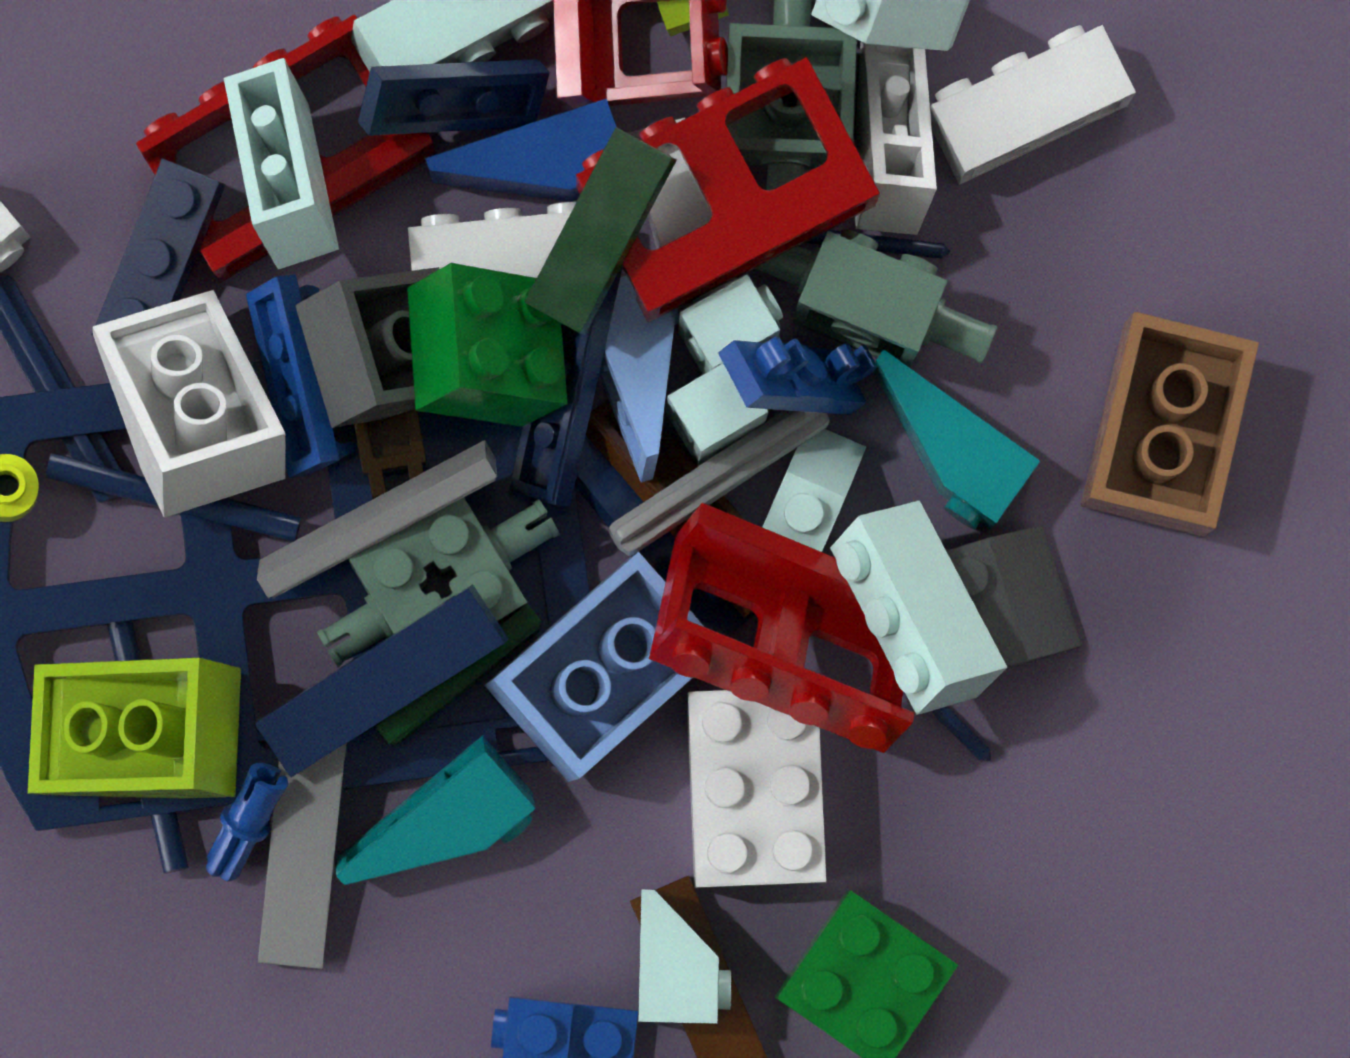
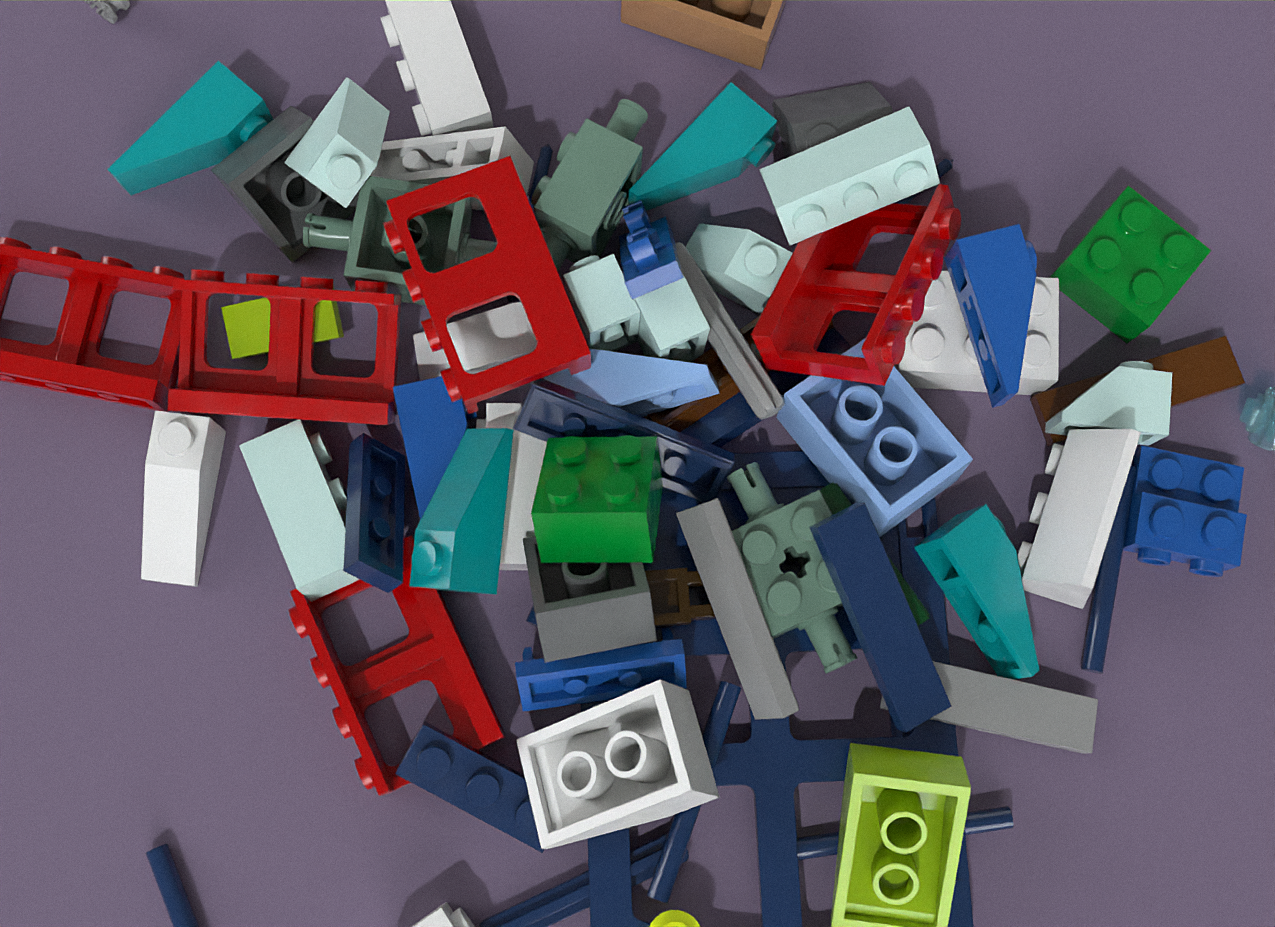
camera: 85 degrees left, 5 degrees down
blue axle [206,763,289,882] -> none
light aqua brick [224,58,339,270] -> none
dark green tile [525,127,677,334] -> none
none -> teal slope [409,428,514,595]
none -> blue slope [944,224,1037,408]
none -> white slope [1017,429,1141,609]
none -> dark blue bar [1081,465,1136,674]

